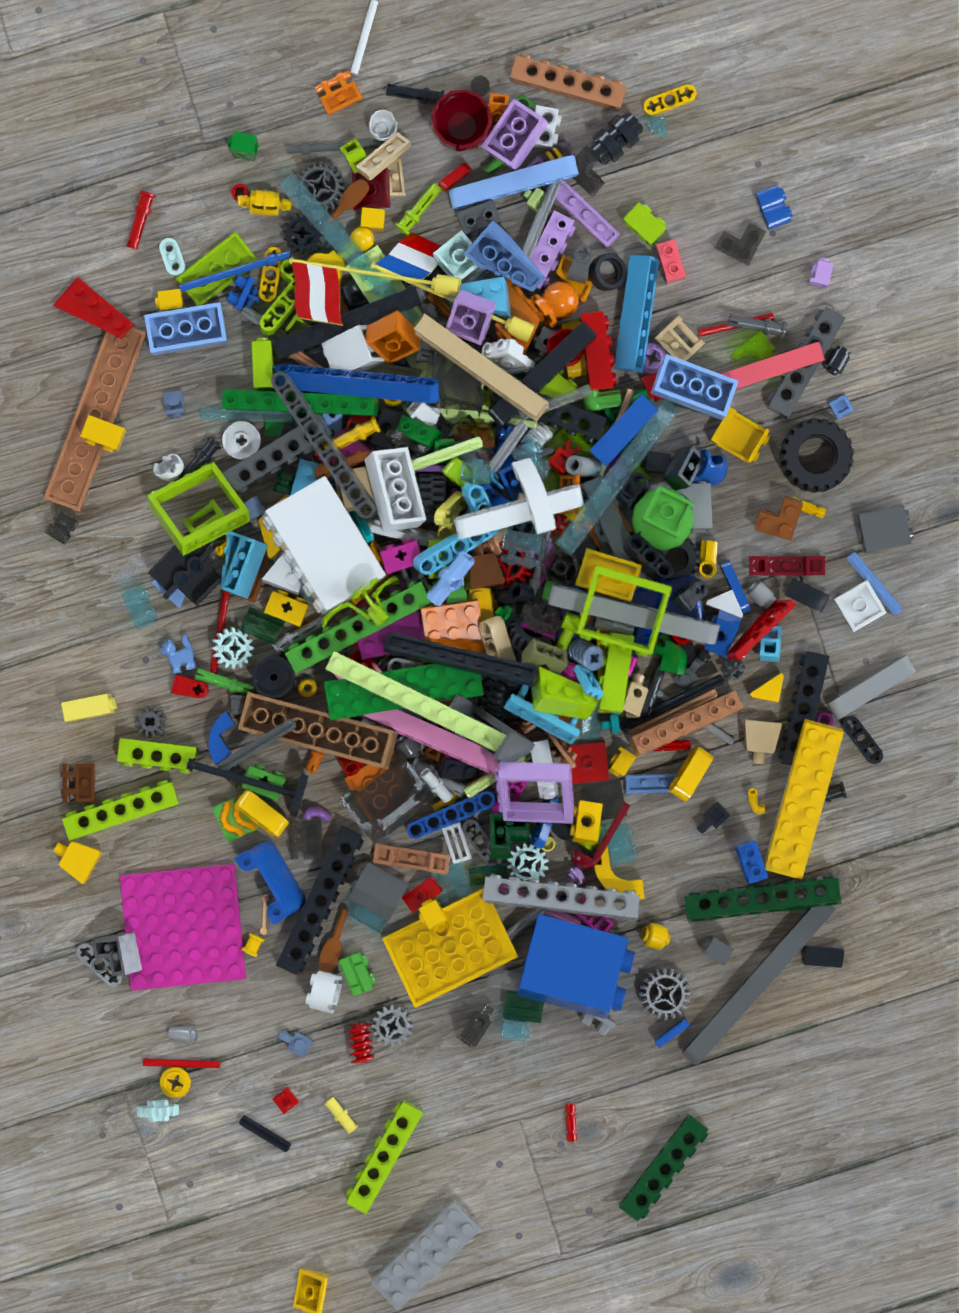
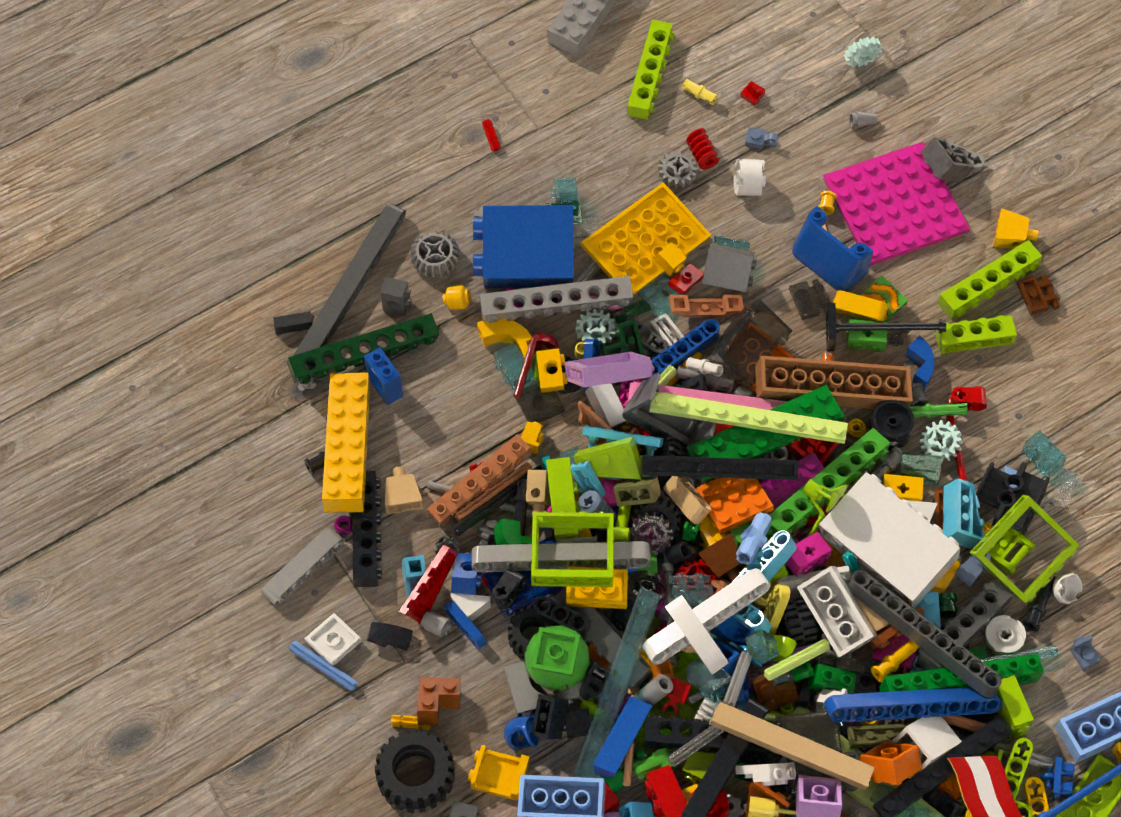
camera: 165 degrees right, 25 degrees down
light yellow brick [61,694,117,722] -> none
dark grey gear [135,706,167,738] -> none
red bar [143,1058,221,1068] -> none
medium blue animal [160,635,197,674] -> none
yellow gear [160,1067,191,1098] -> none
dark grey axle [217,719,296,770] -> none
black axle [239,1115,291,1152] -> none
black brick [276,825,364,975] -> none
medium lavender arm [302,806,332,823] -> none
dark orange piece [319,908,349,973] -> none
bright green brick [338,951,377,996] -> none
clear smoke torso [457,1004,494,1049] -> none
lavender plate [567,867,585,886] -> none
red plate [570,742,609,784] -> none
dark green brick [619,1114,708,1222] -> none
medium blue tile [625,773,677,794] -> none
blue tile [654,1018,690,1048] -> none
yellow beam [668,745,714,802] -> none
black plate [696,802,730,834] -> none
yellow piece [697,540,718,580] -> none
yellow slope [748,673,784,703] -> none
yellow arm [748,788,765,815] -> none
dark red slope [749,556,825,576] -> none
black beam [842,716,883,764] -> none
dark grey brick [857,506,914,553] -> none

